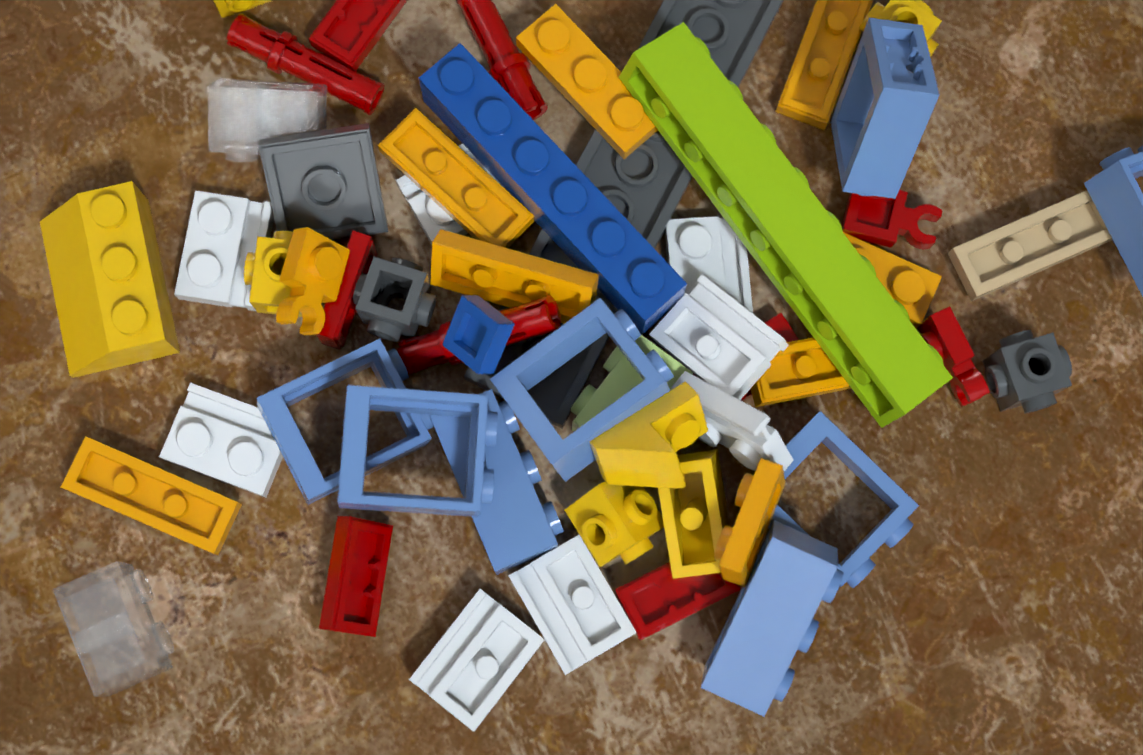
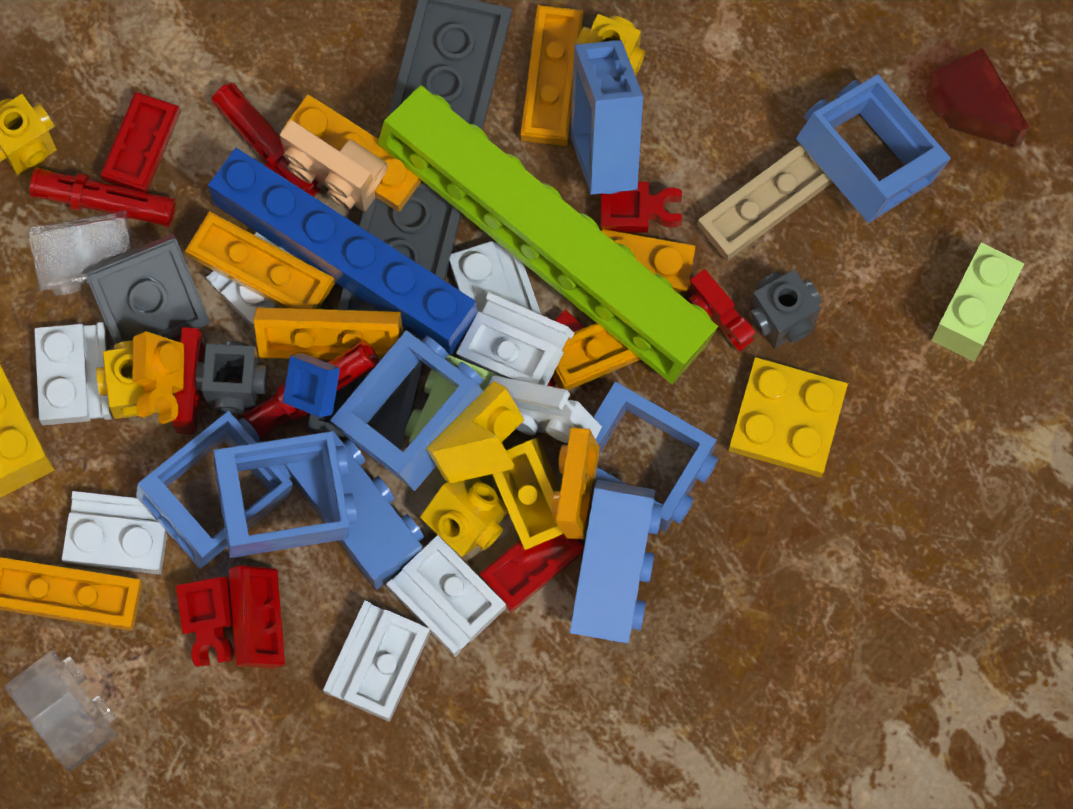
camera: 10 degrees left, 5 degrees down
none -> red plate [175,577,234,667]
none -> light nougat plate [280,120,389,213]
none -> yellow plate [728,357,848,478]

